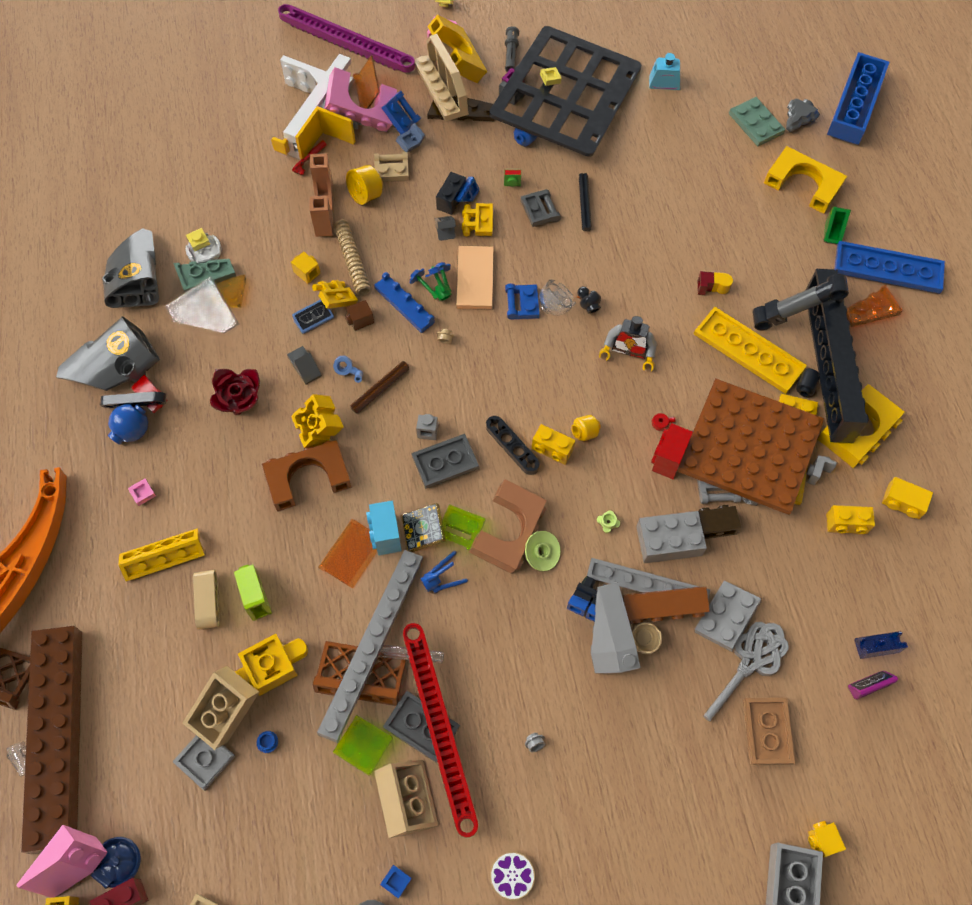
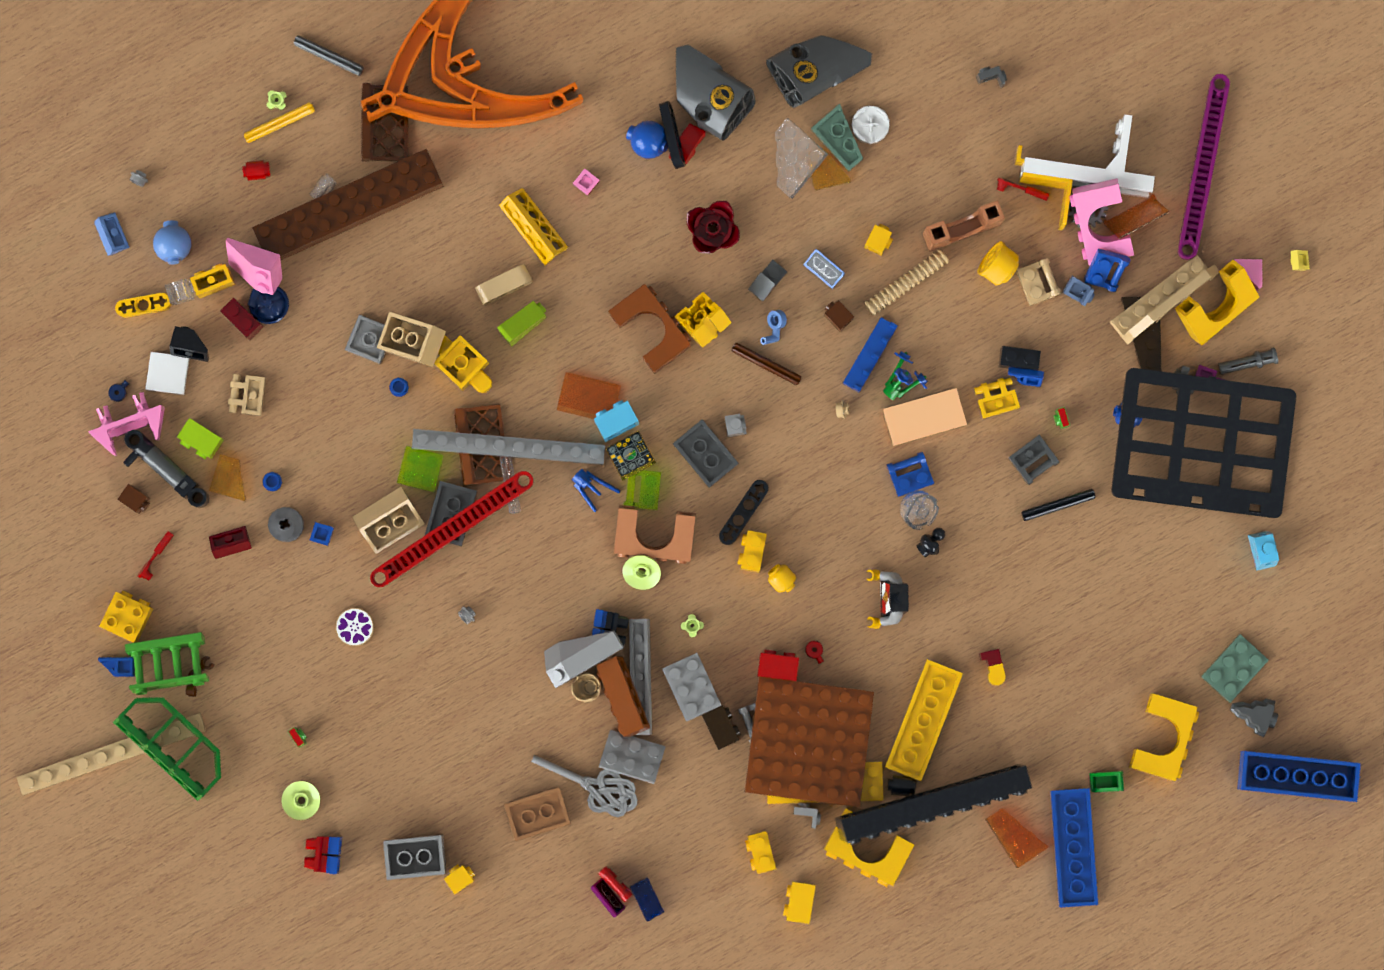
camera: 75 degrees right, 20 degrees up
light yellow plate [186,228,210,252] -> none
yellow plate [312,280,358,309] -> none
dark grey slope [434,216,456,241] -> none
light yellow plate [540,67,562,86] -> none
black piece [752,274,849,331] -> none
none -> red plate [598,866,633,902]
none -> dark grey bracket [976,66,1007,88]

